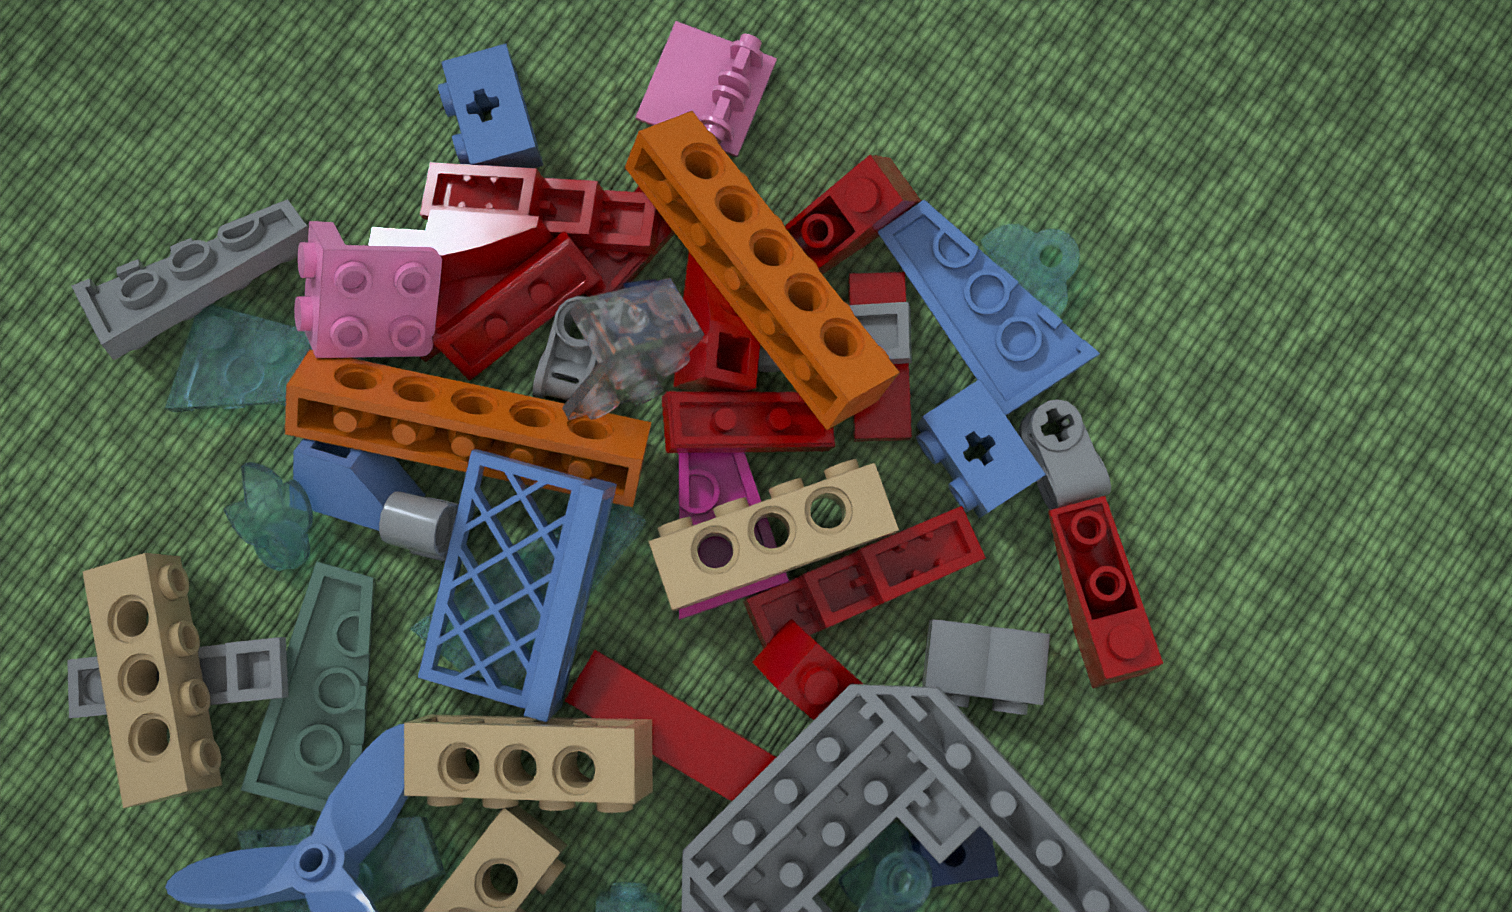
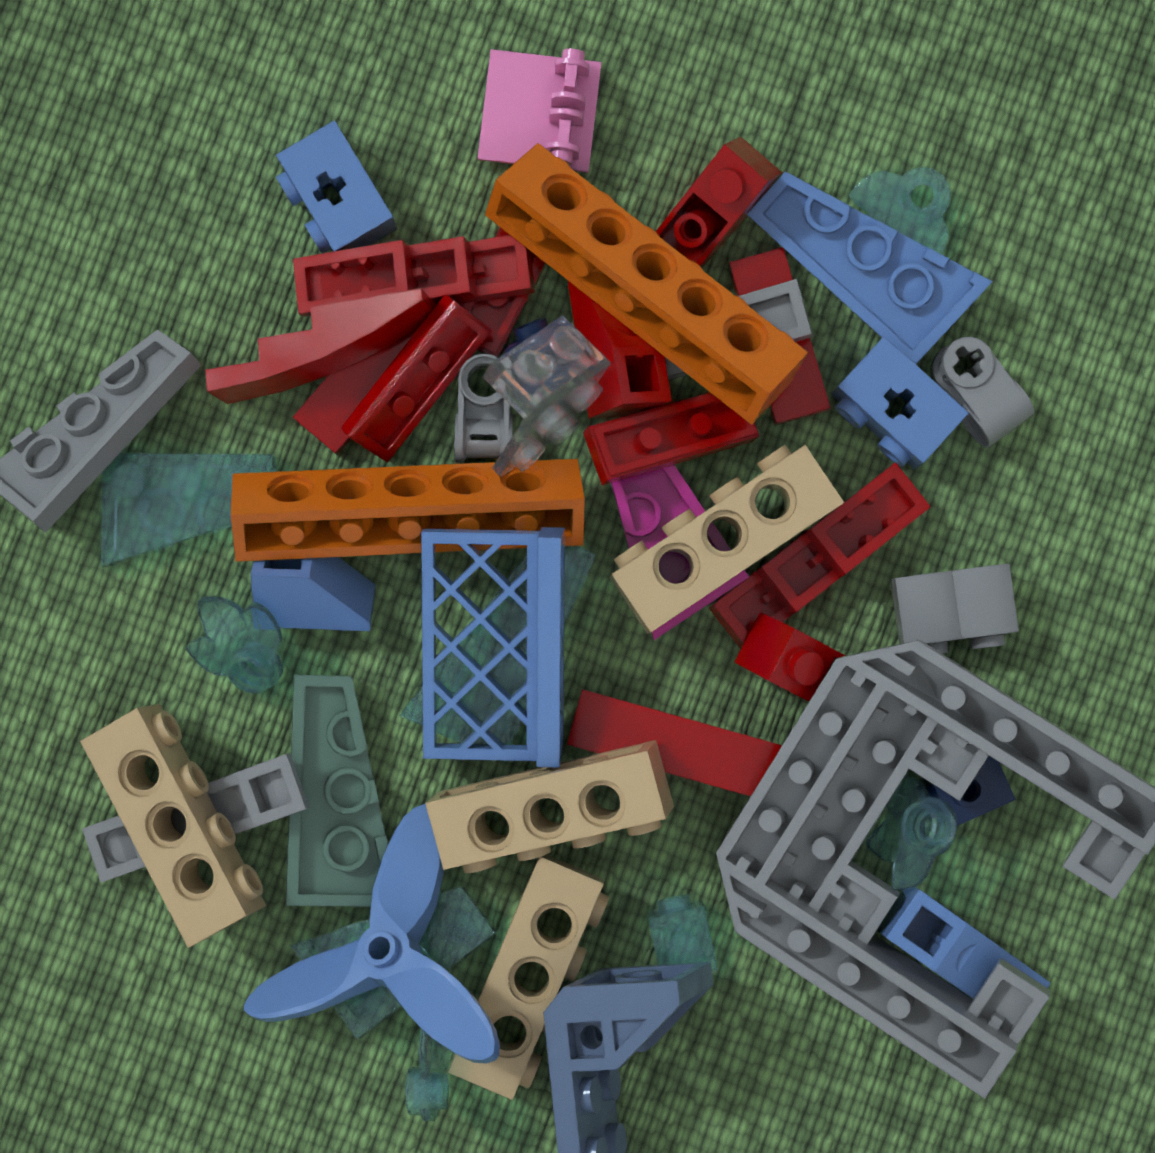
camera: 15 degrees left, 5 degrees up
bright pink bracket [294,221,442,358] -> none
light grey piece [379,491,475,562] -> none
red slope [1048,496,1163,689] -> none

